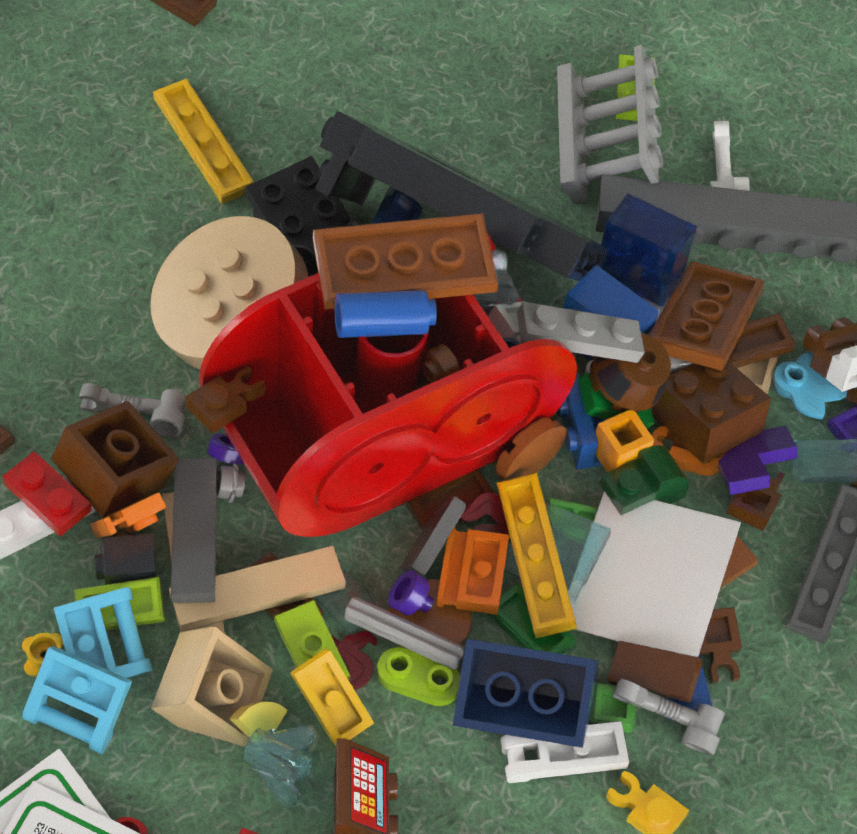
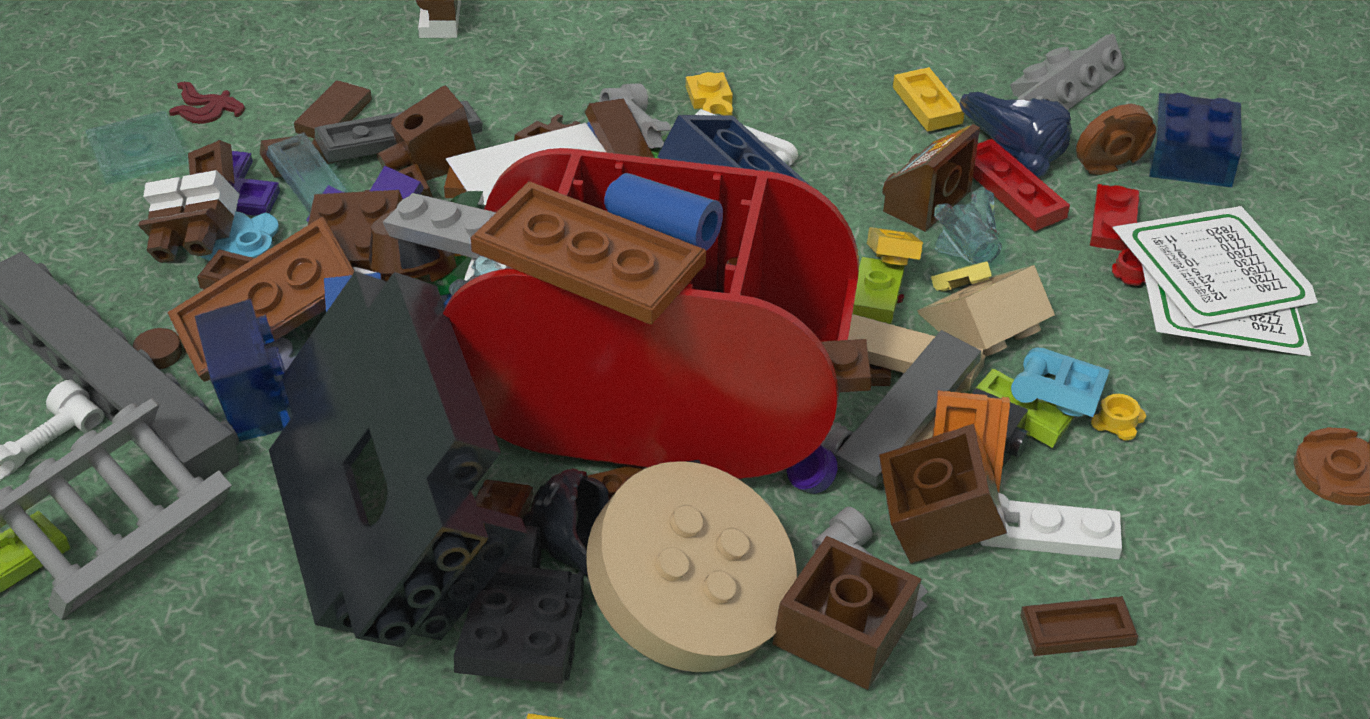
camera: 135 degrees left, 15 degrees down
red plate [2,451,92,537] -> none
medium azure plate [22,646,132,754] -> none
none -> reddish brown tile [133,328,182,369]
none -> reddish brown torso [377,85,476,181]
none -> reddish brown brick [773,536,922,690]

